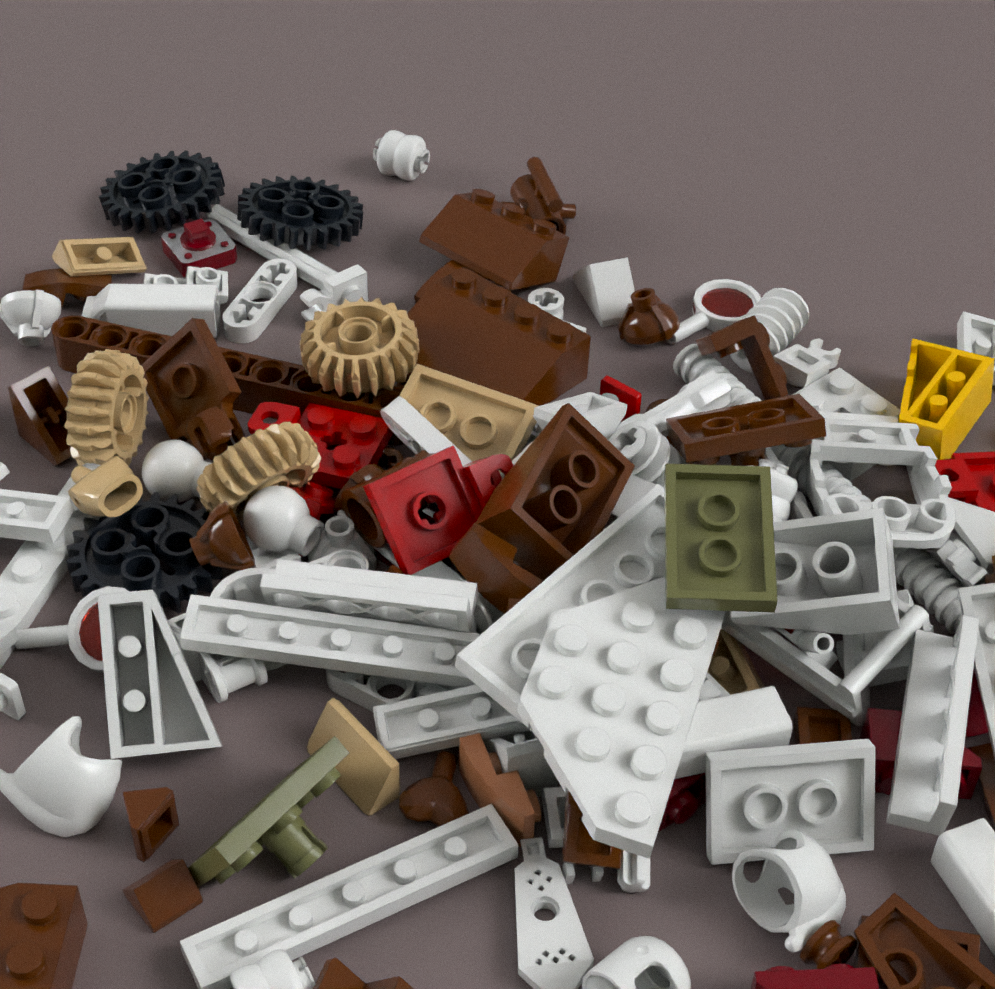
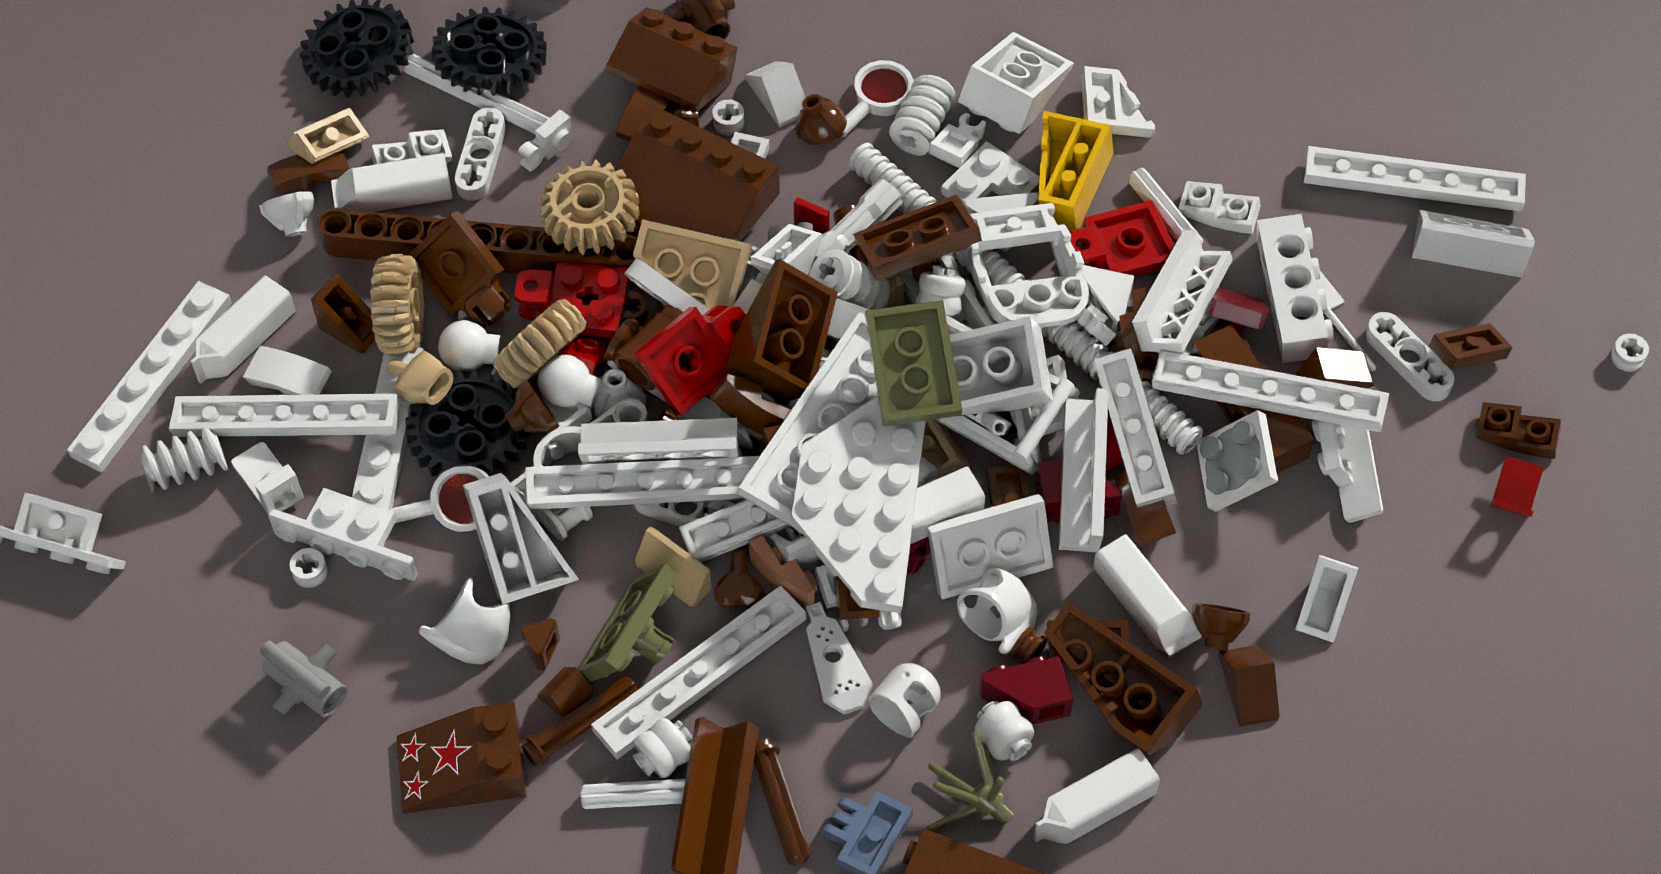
camera: 10 degrees left, 15 degrees up
dark red piece [161,218,237,277] -> none
reddish brown bracket [695,315,788,400] -> none
none -> reddish brown axle [521,677,638,766]
none -> white slope [958,32,1074,134]

